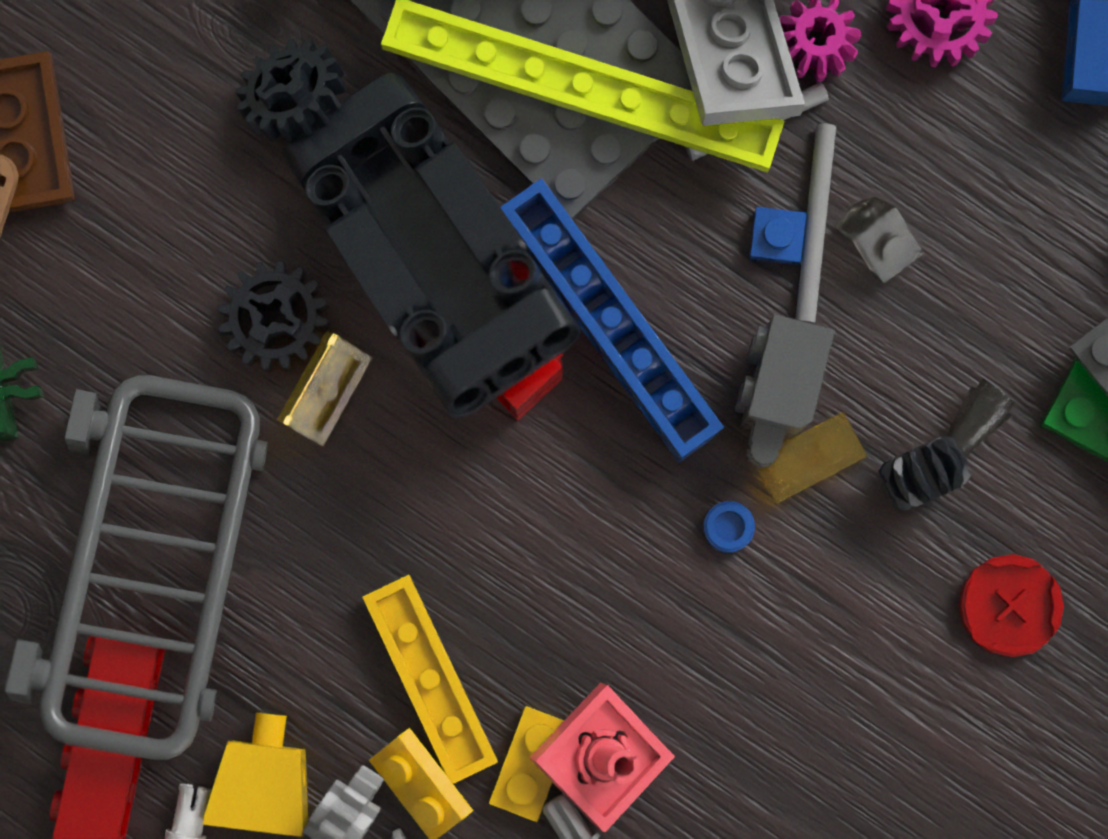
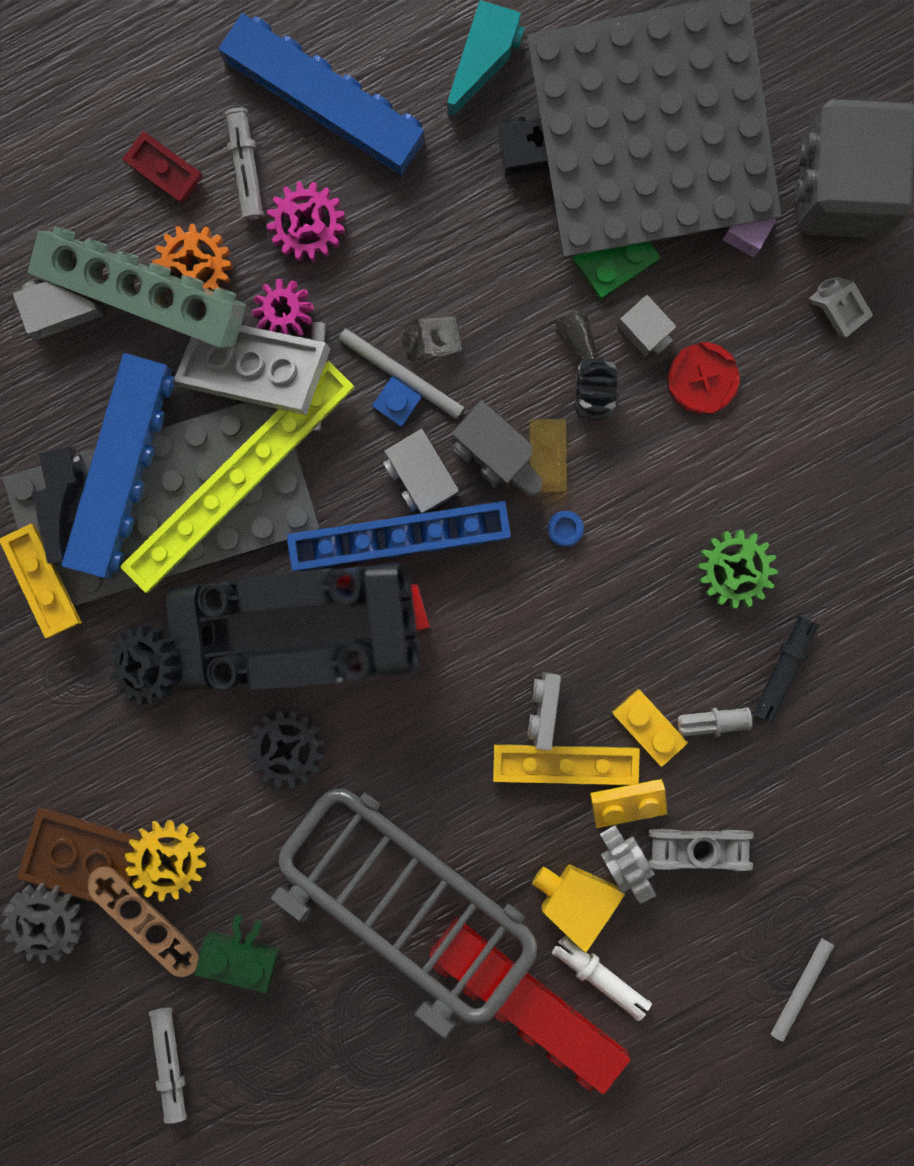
camera: 60 degrees left, 5 degrees up
clear yellow plate [277,331,372,446] -> none
coral plate [530,682,675,833] -> none
none -> yellow gear [125,820,206,901]
none -> light grey brick [383,429,459,514]
none -> light grey plate [528,672,561,750]
none -> light grey brick [617,295,676,357]
none -> bright green gear [697,530,778,608]

